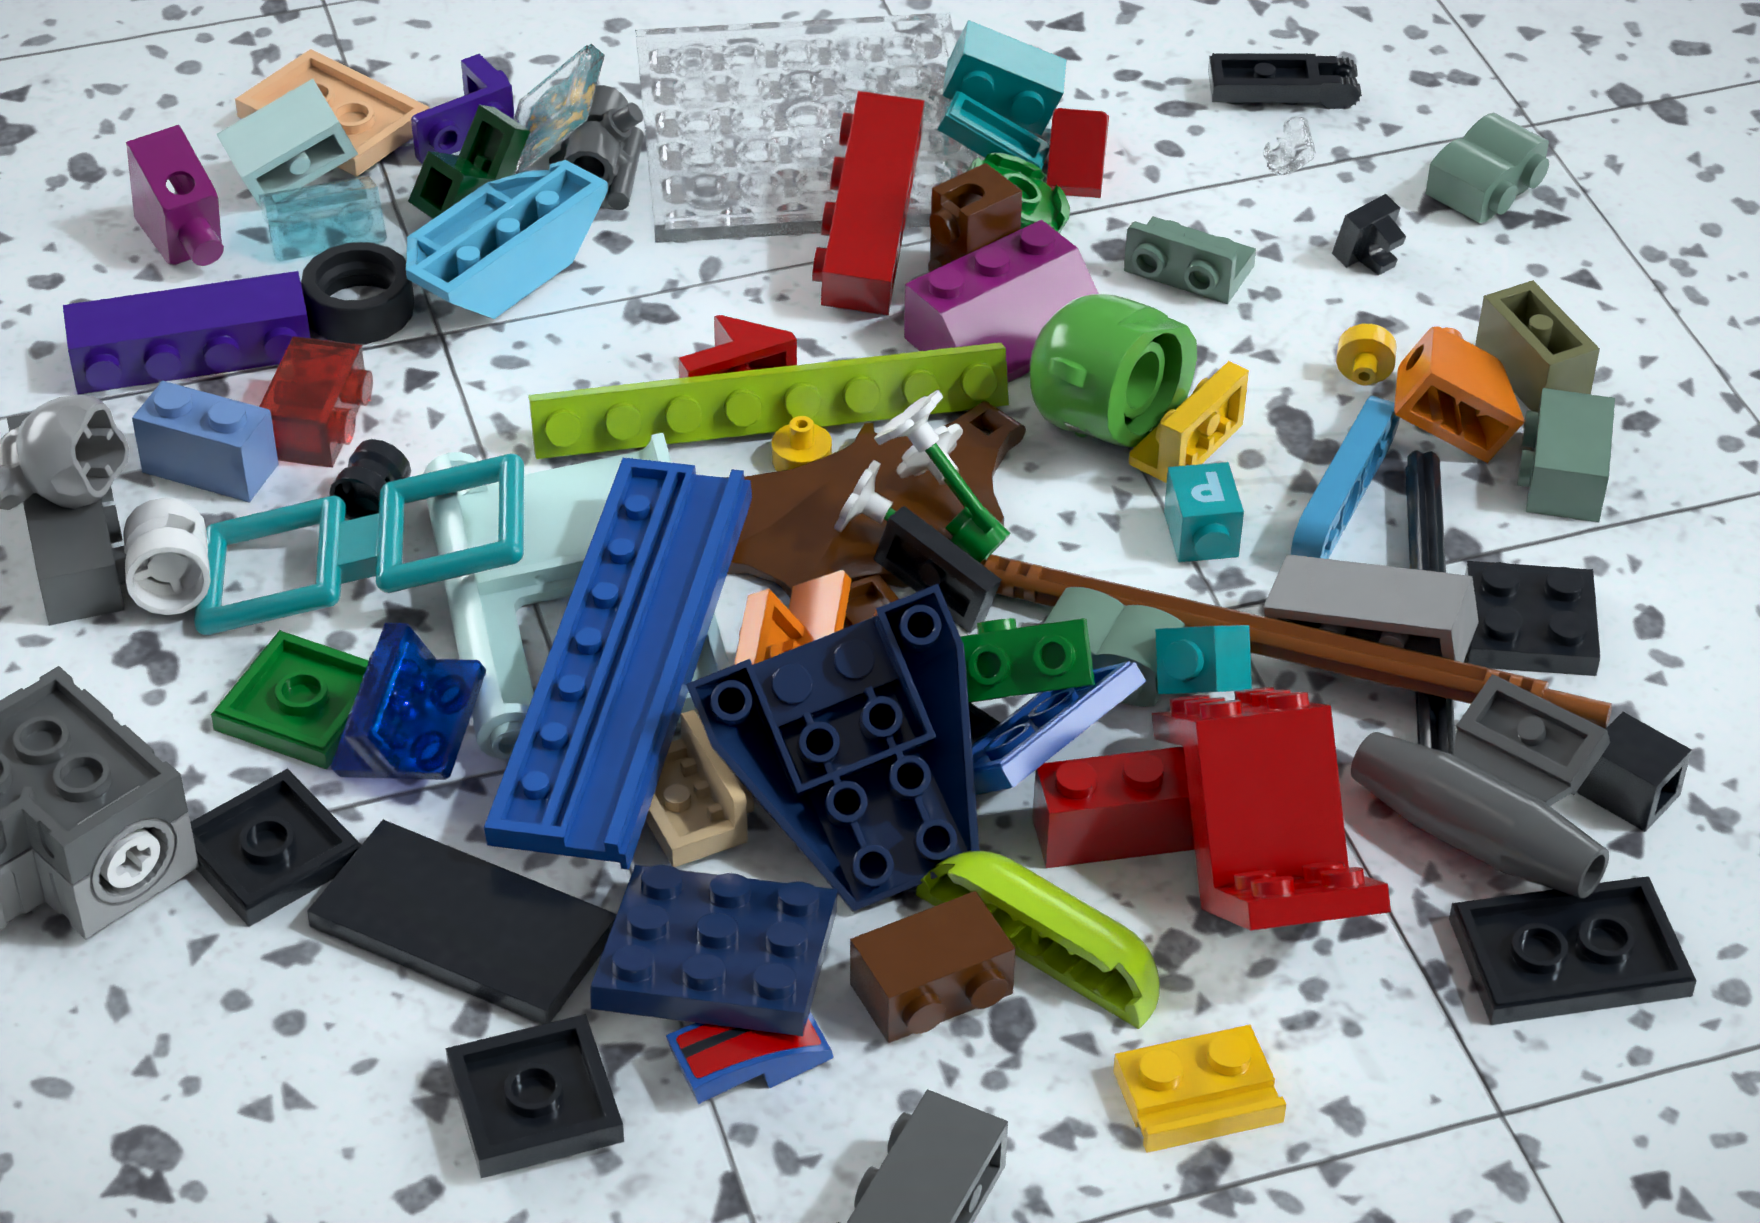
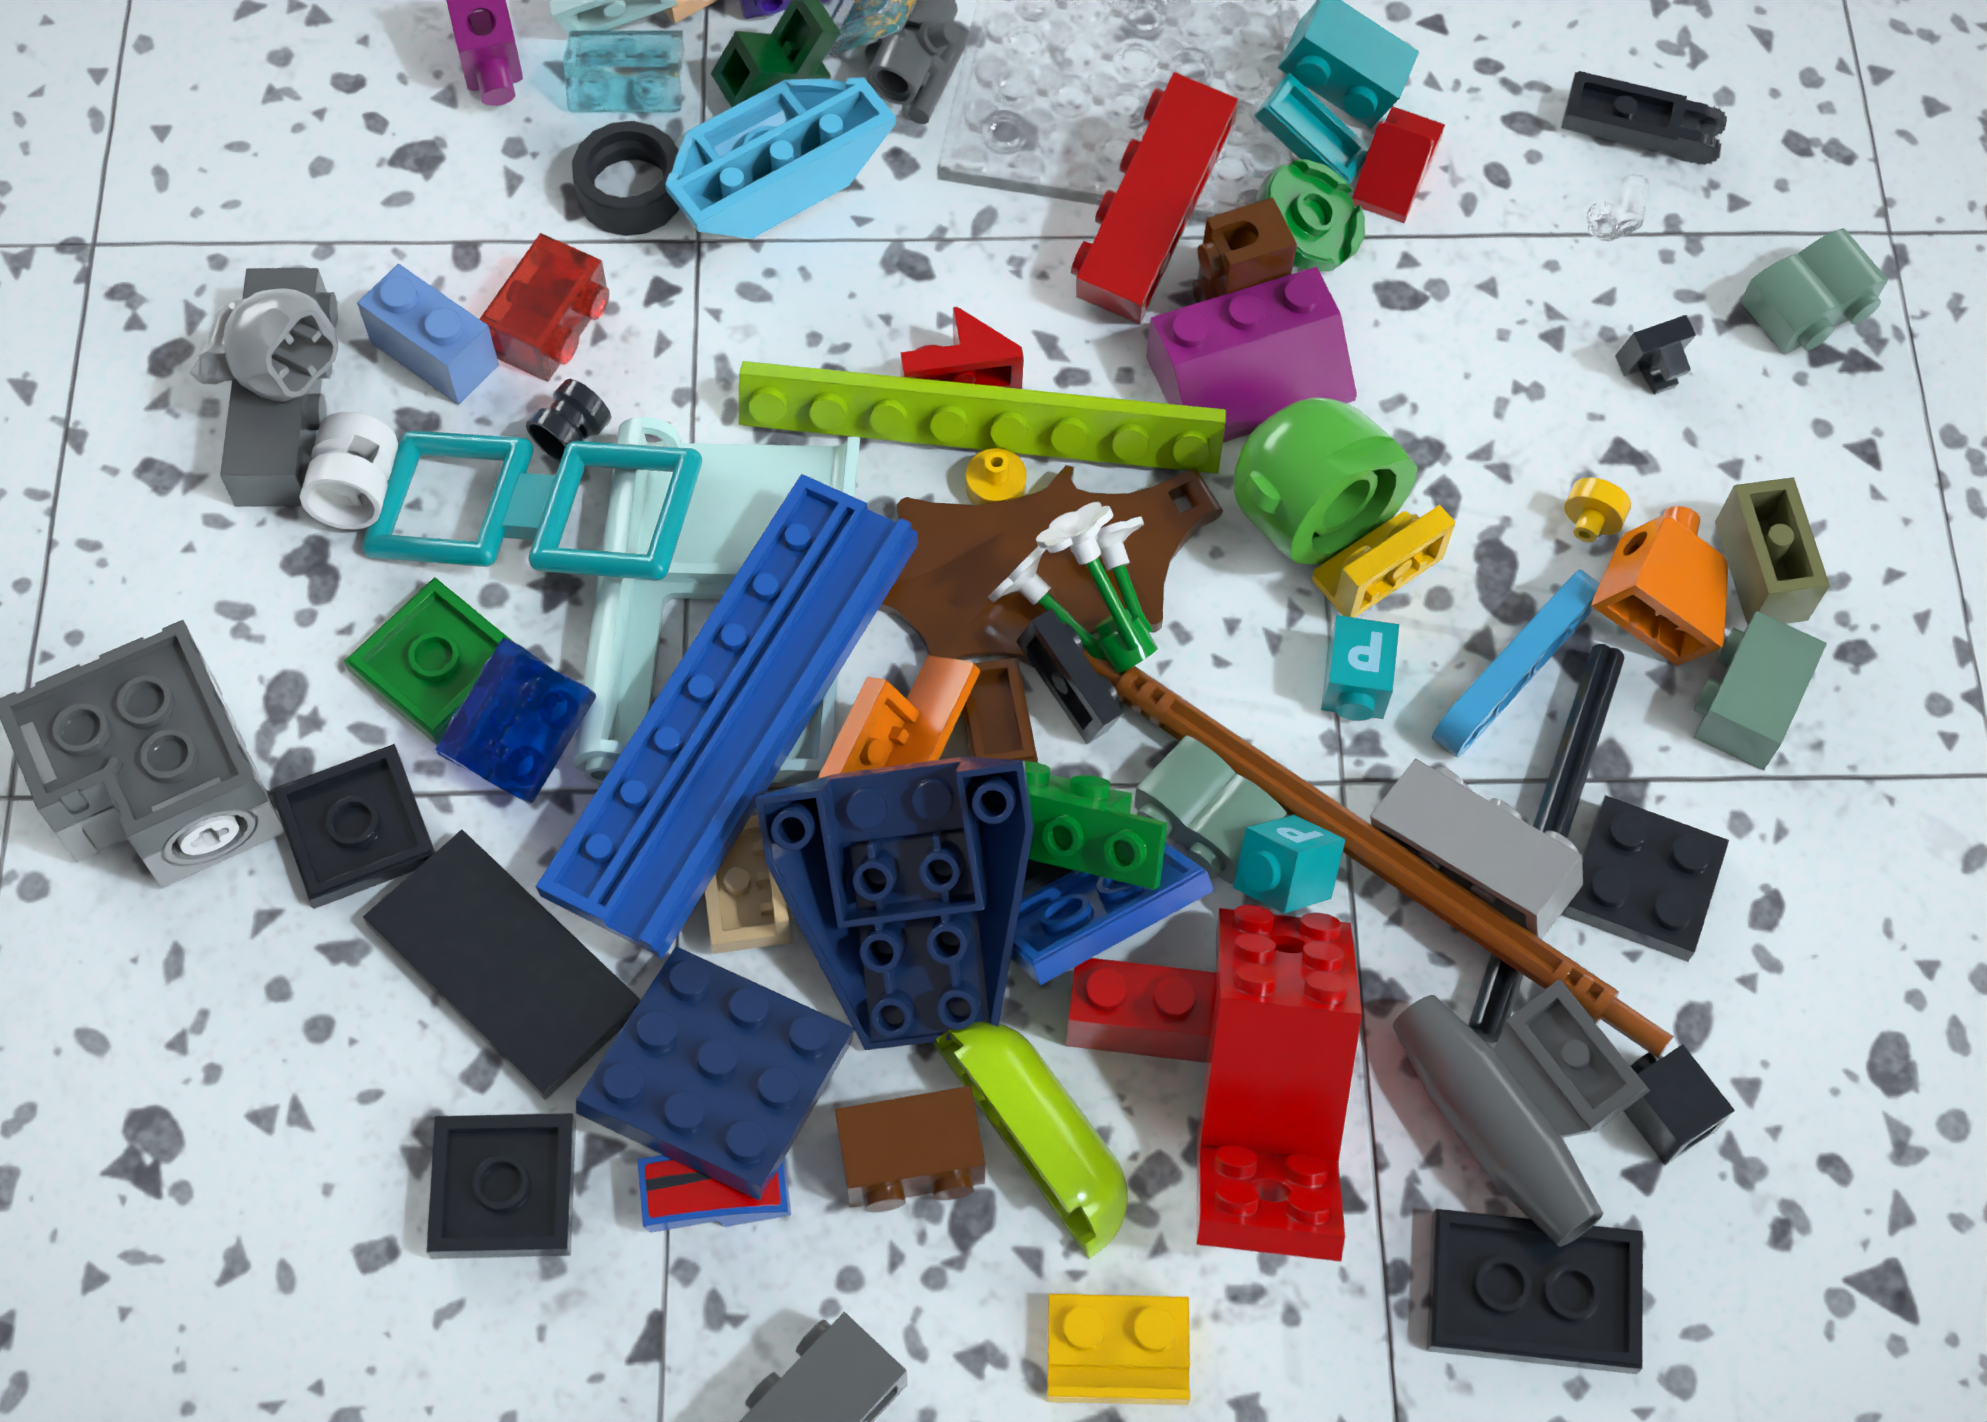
camera: 15 degrees right, 20 degrees up
dark purple brick [63,271,313,395] -> none
sand green bracket [1124,216,1256,304] -> none

